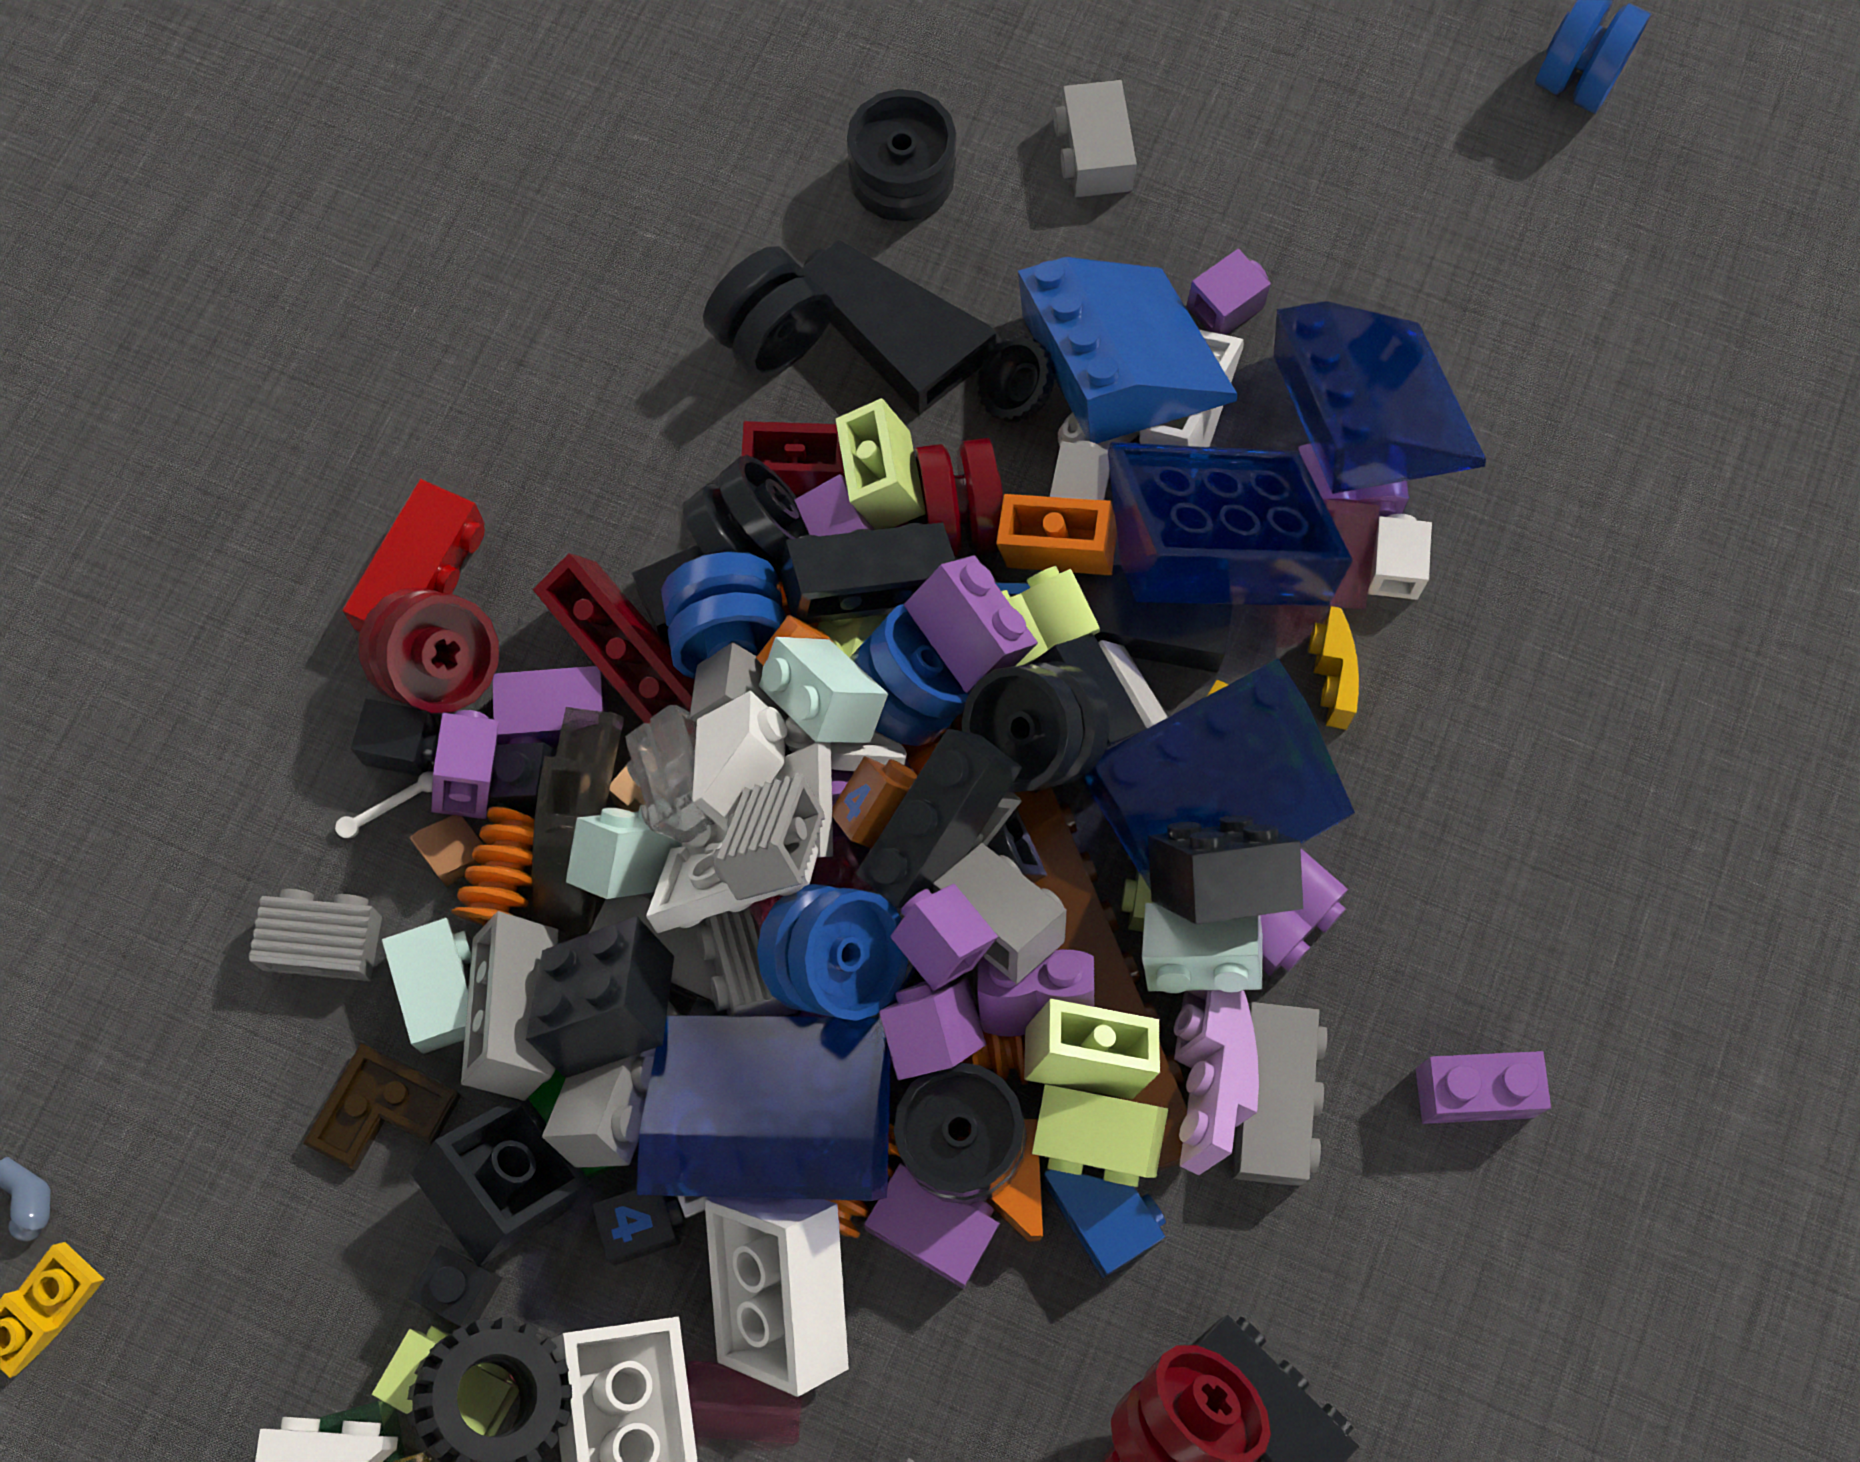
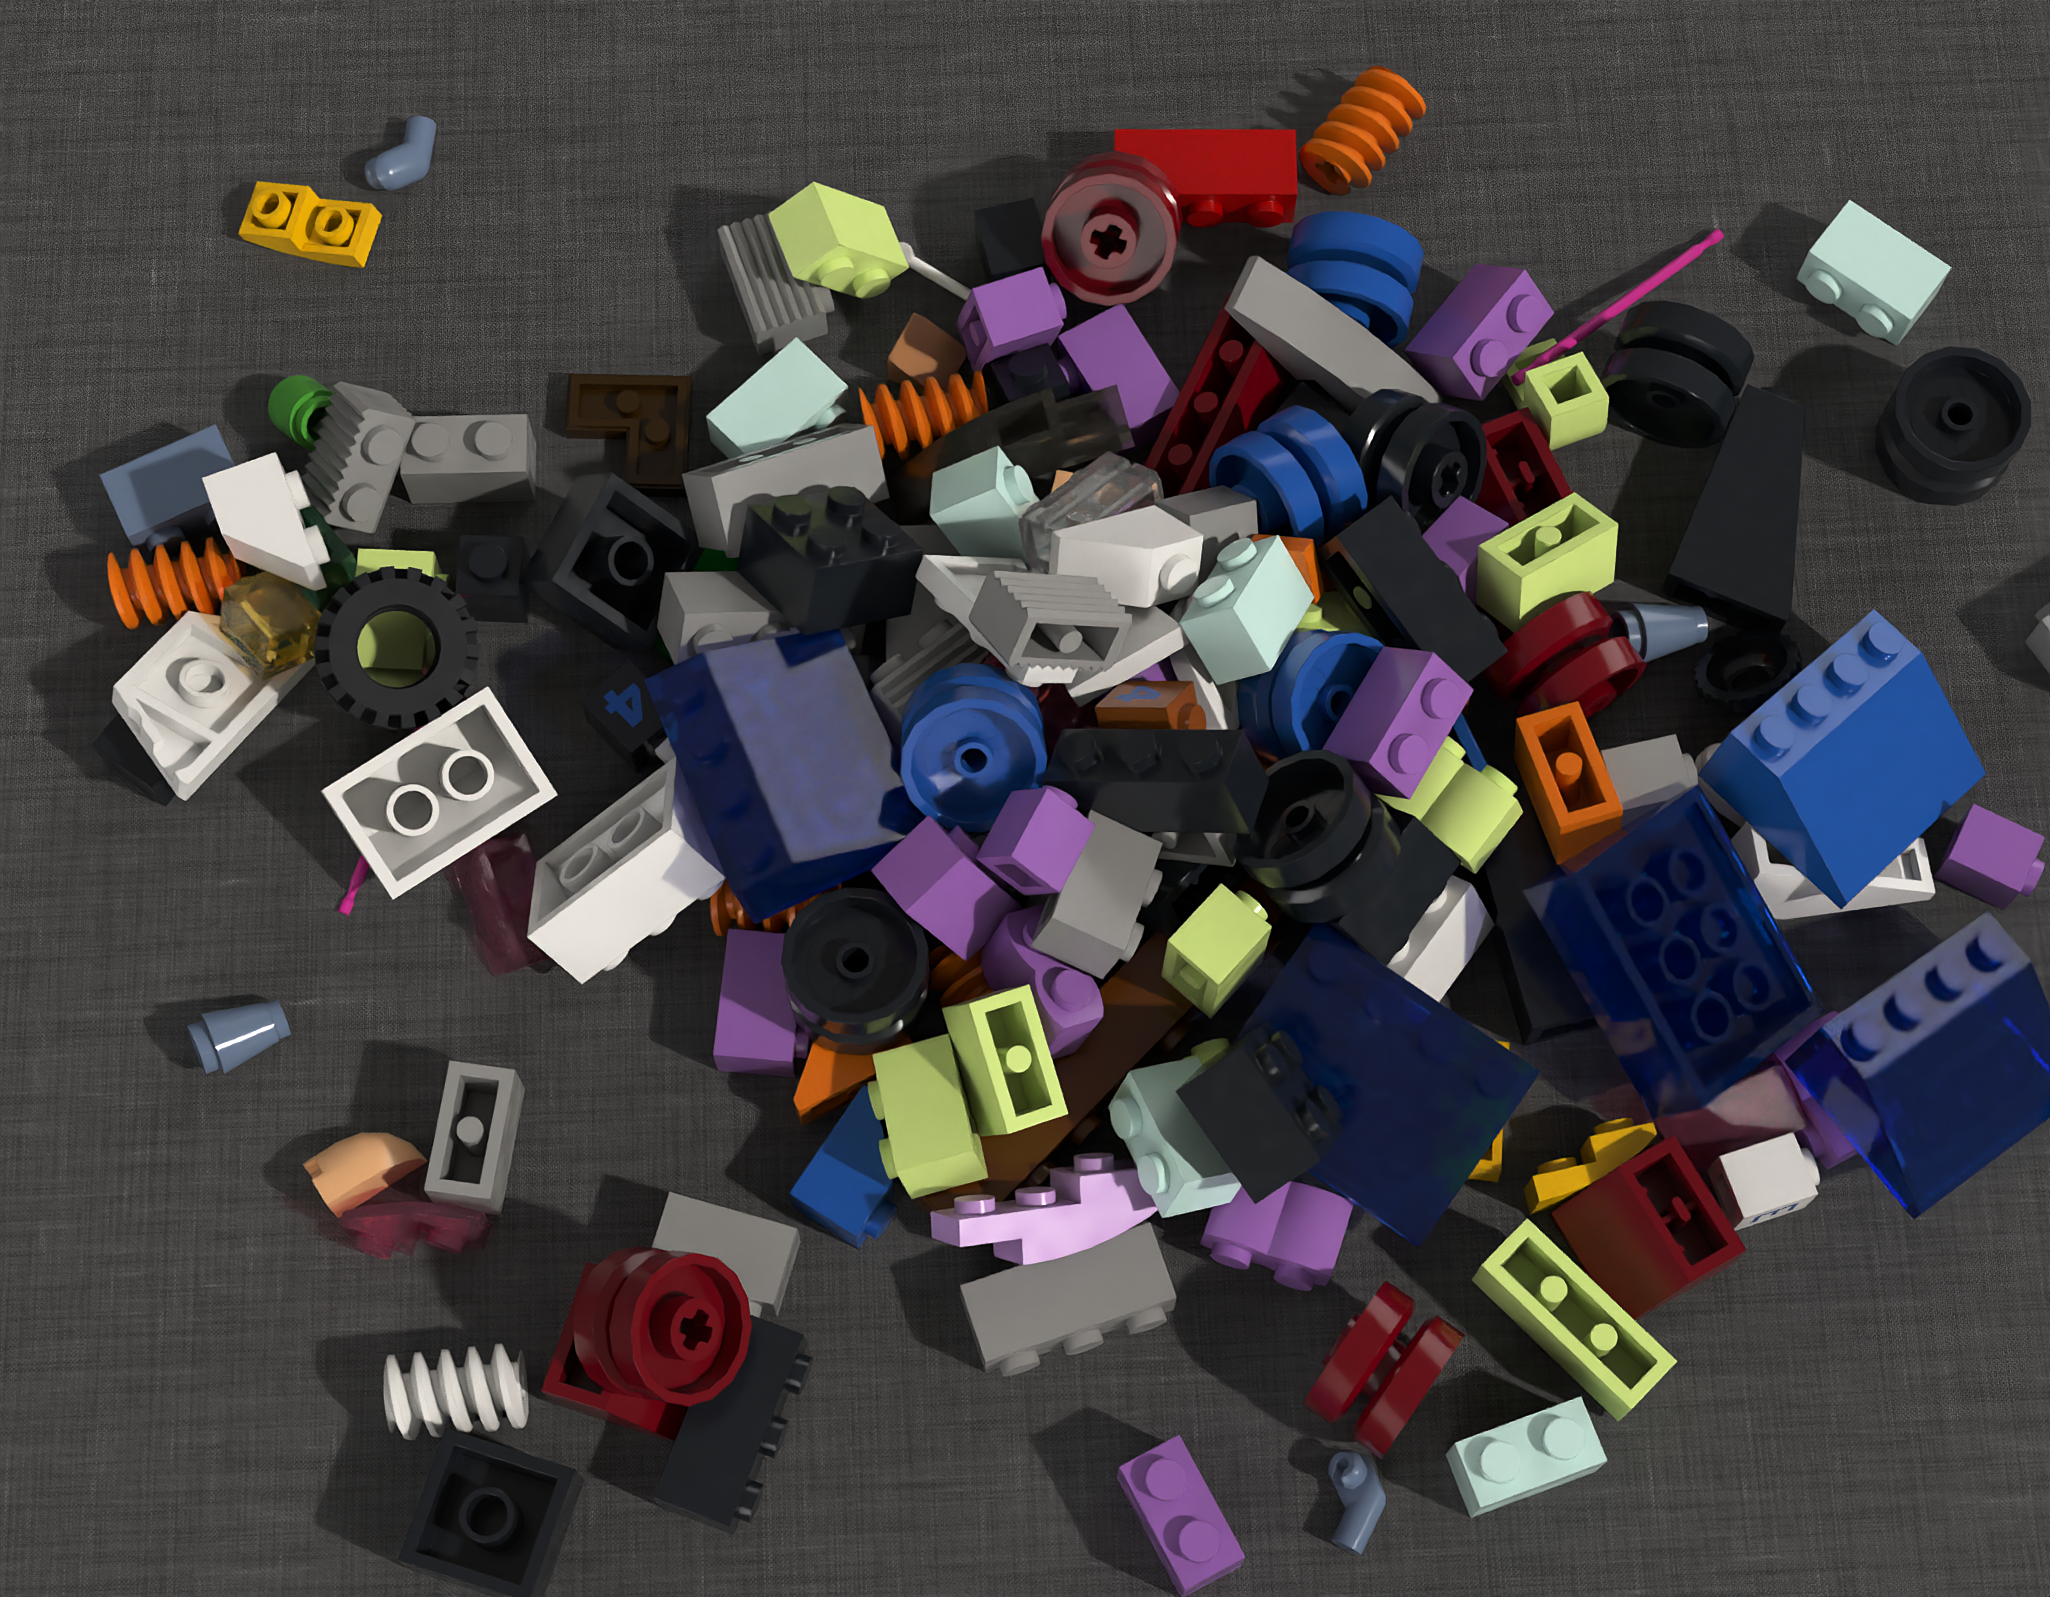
camera: 65 degrees right, 0 degrees up
none -> bright green brick [268,375,335,450]
none -> light grey brick [300,381,417,534]
none -> light grey brick [400,414,536,504]
none -> light grey brick [652,1192,801,1318]
none -> yellowish green brick [768,182,909,299]
none -> yellowish green brick [1161,883,1272,1019]
none -> light grey slope [1224,256,1444,414]
none -> blue wheel [1286,211,1424,349]
none -> orange piece [1299,65,1426,196]
none -> dark red wheel [1303,1281,1465,1459]
none -> sand blue arm [1328,1449,1386,1556]
none -> medium lavender brick [1404,263,1554,401]
none -> light aqua brick [1445,1397,1607,1518]
none -> yellowish green brick [1472,1218,1677,1422]
none -> yellowish green brick [1501,338,1609,451]
none -> dark pink piece [1511,229,1724,386]
none -> dark red slope [1549,1135,1747,1321]
none -> sand blue cone [1609,603,1708,663]
none -> light aqua brick [1796,200,1951,346]

